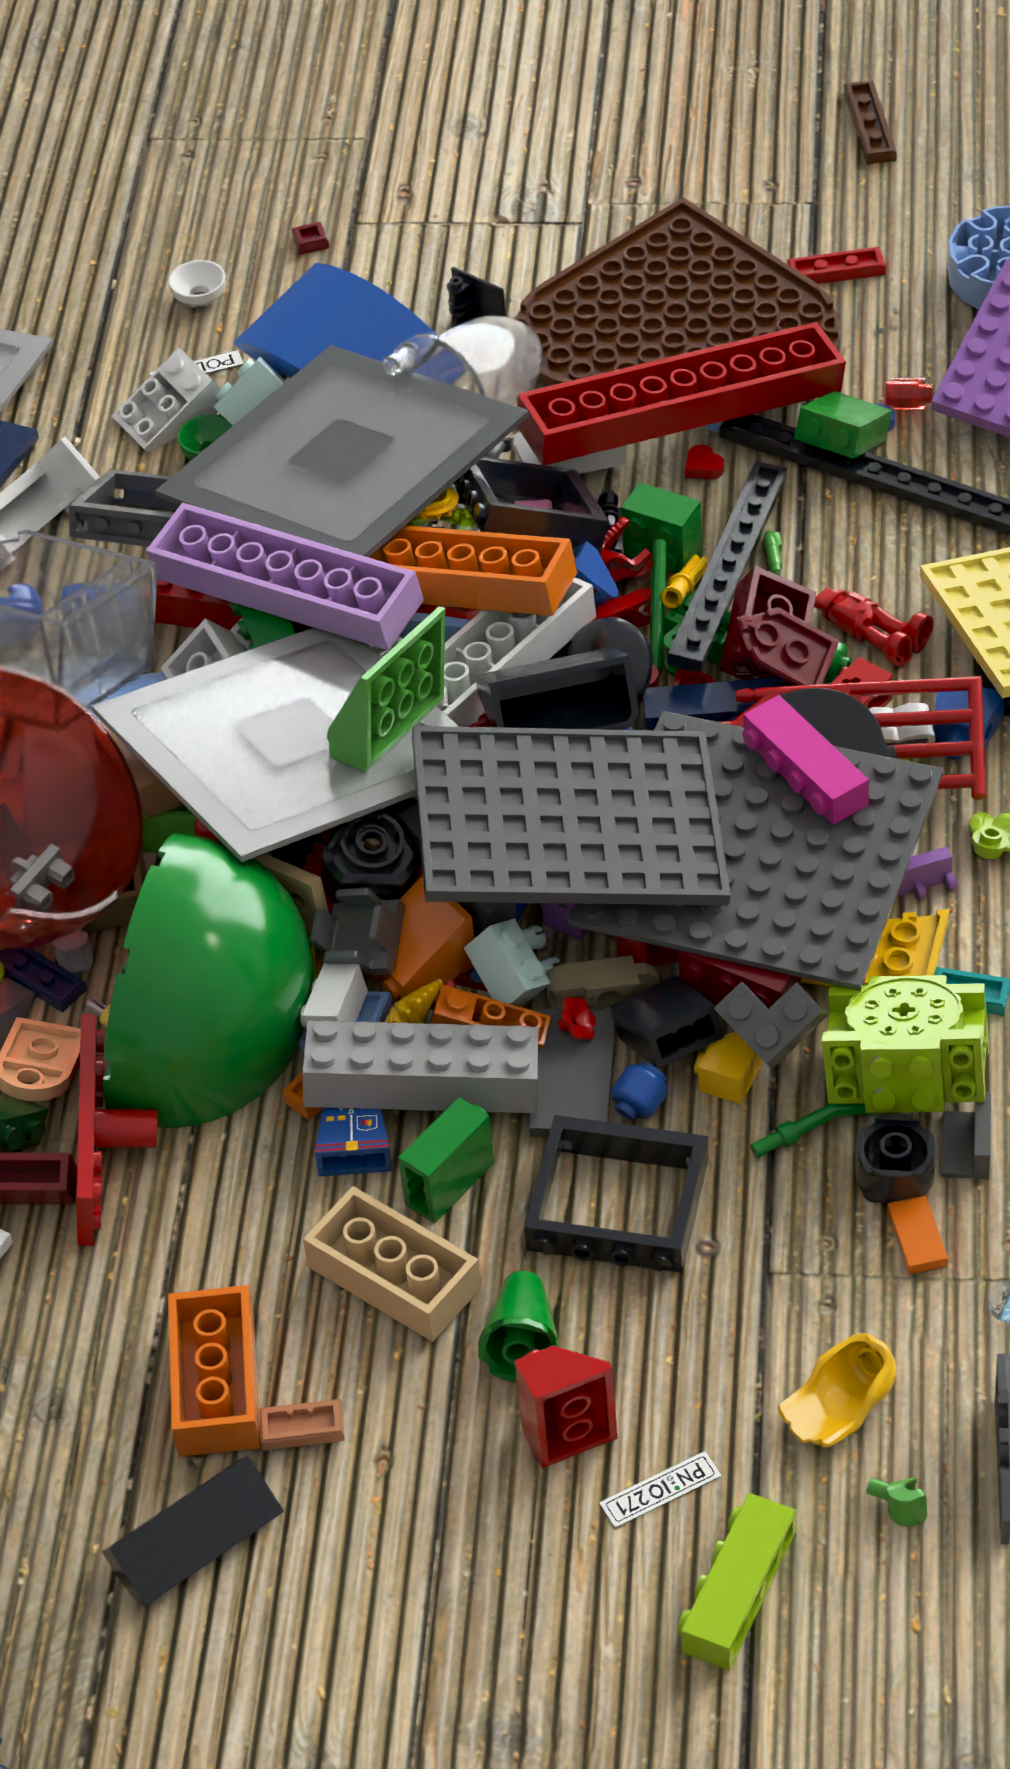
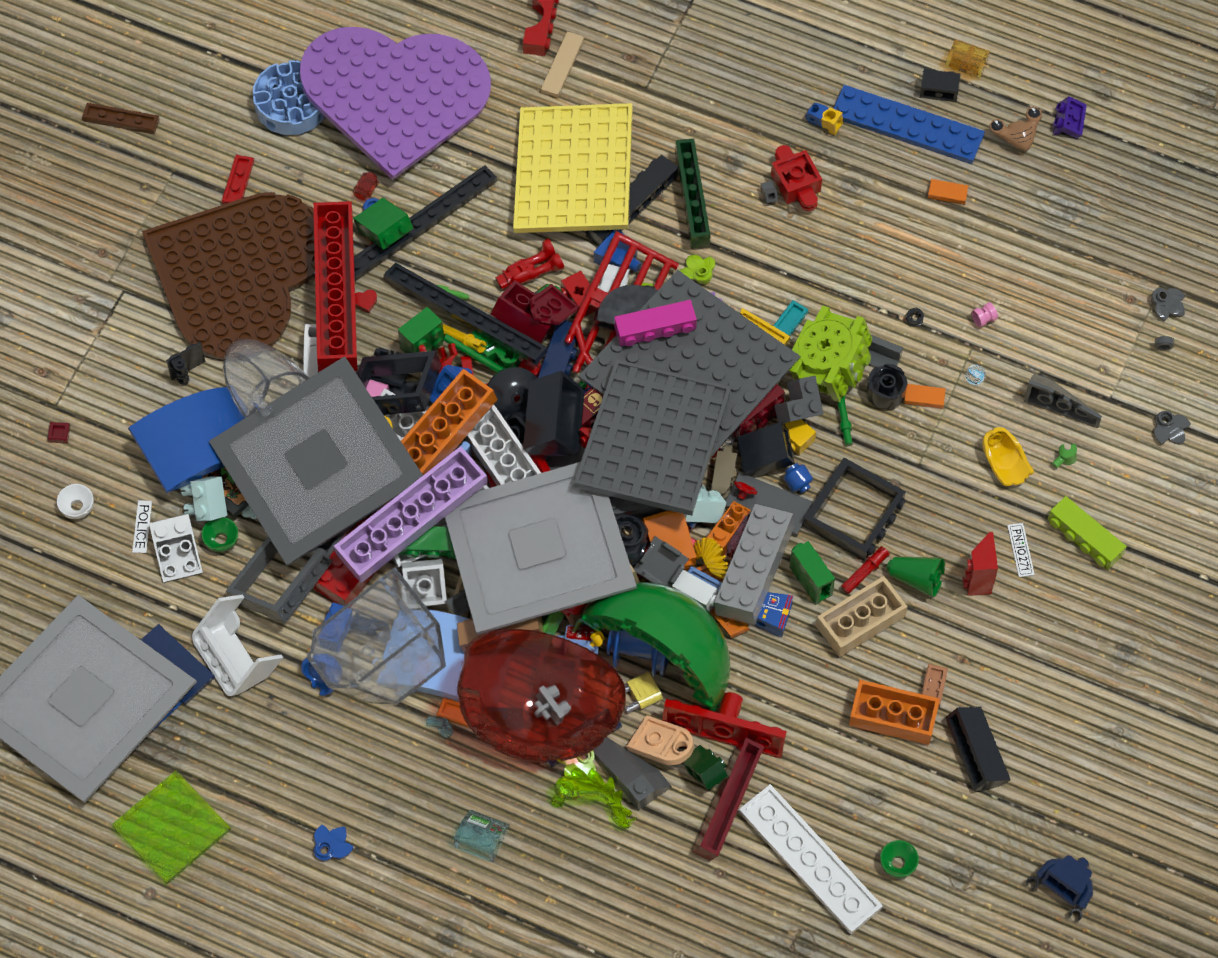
camera: 75 degrees left, 15 degrees up
bright green slope [327,606,445,771] -> none
none -> red axle [841,546,890,594]

